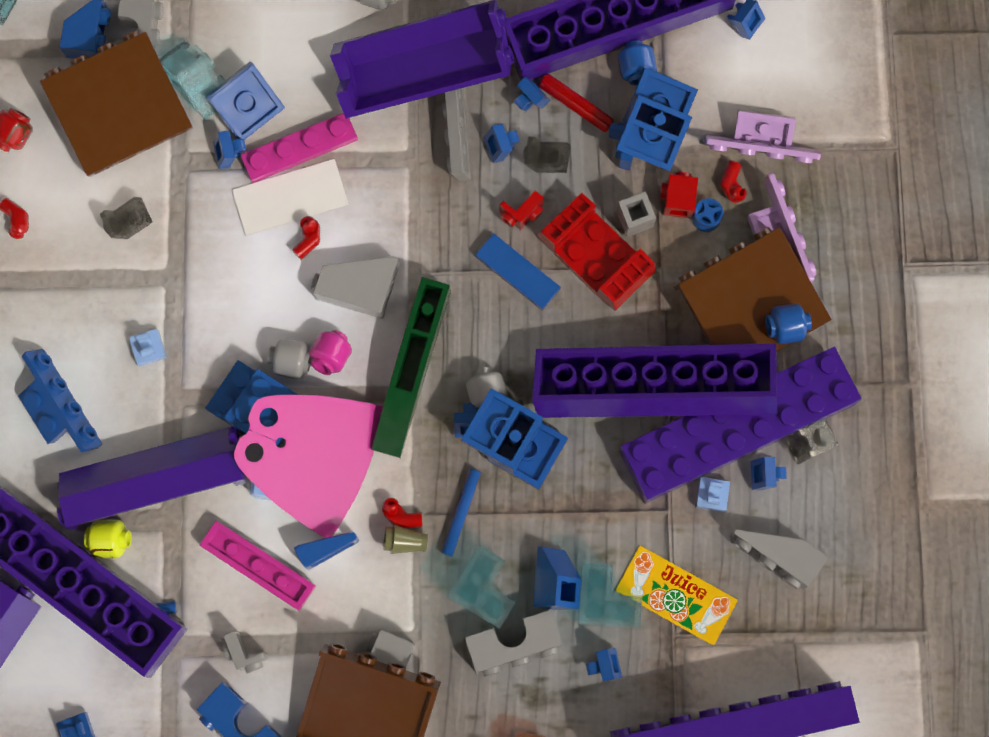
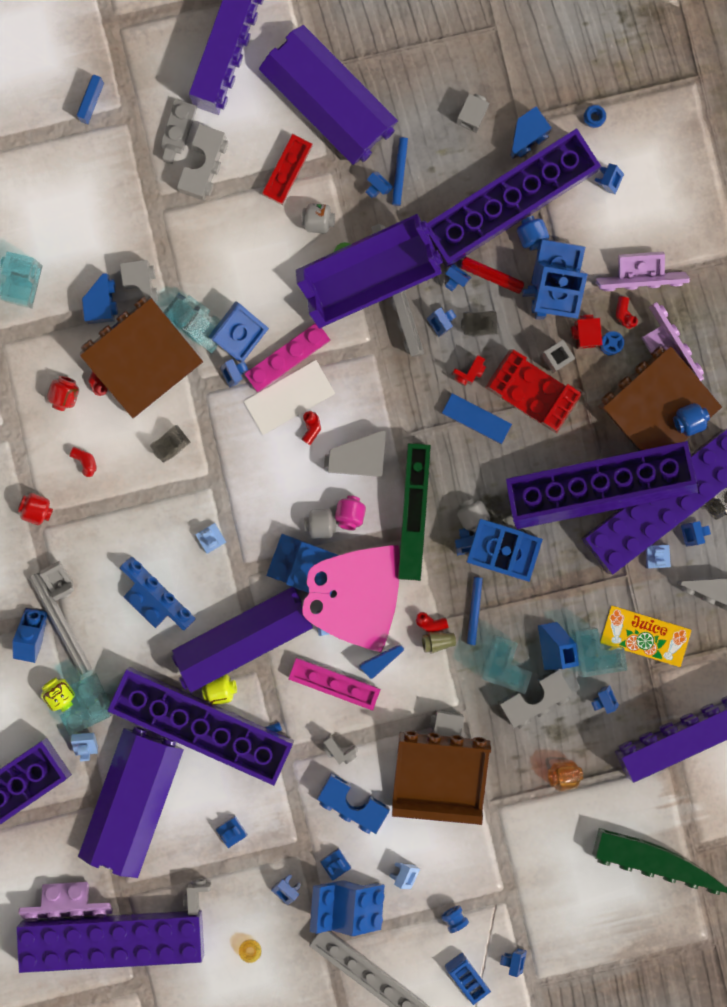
camera: 20 degrees left, 10 degrees up
none -> red arm [88,371,108,396]

